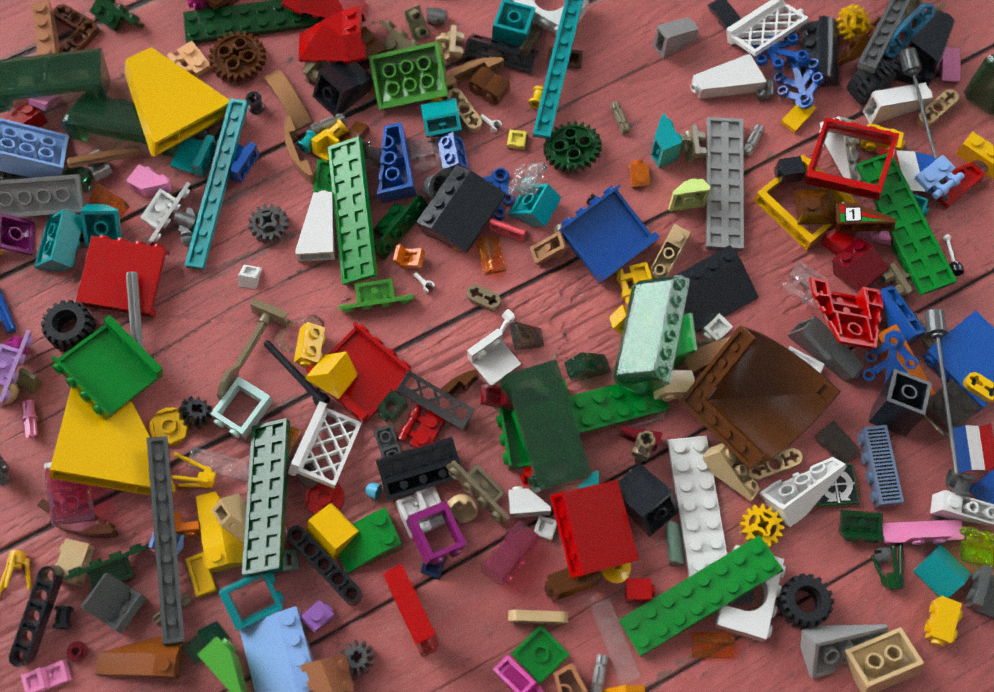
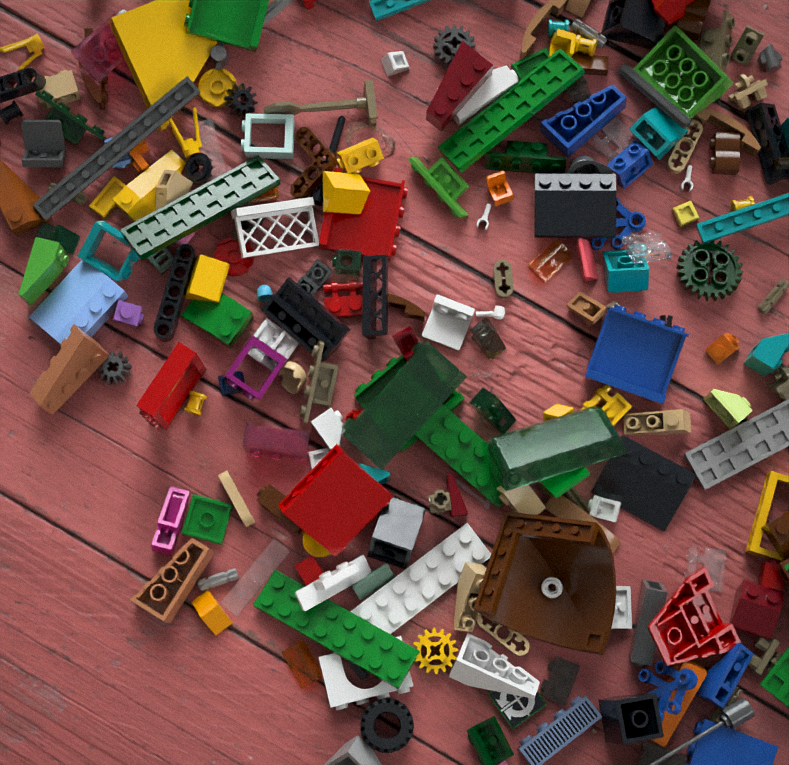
camera: 60 degrees right, 10 degrees up
none -> yellow bush [184,391,207,416]
none -> black gear [185,153,214,185]
none -> flat silver piece [211,42,229,71]
none -> reddish brown beam [290,127,337,199]
none -> white bracket [295,555,372,611]
none -> dark red wedge [426,41,493,132]
none -> white plate [541,577,563,598]
none -> dark grey axle [618,64,692,129]

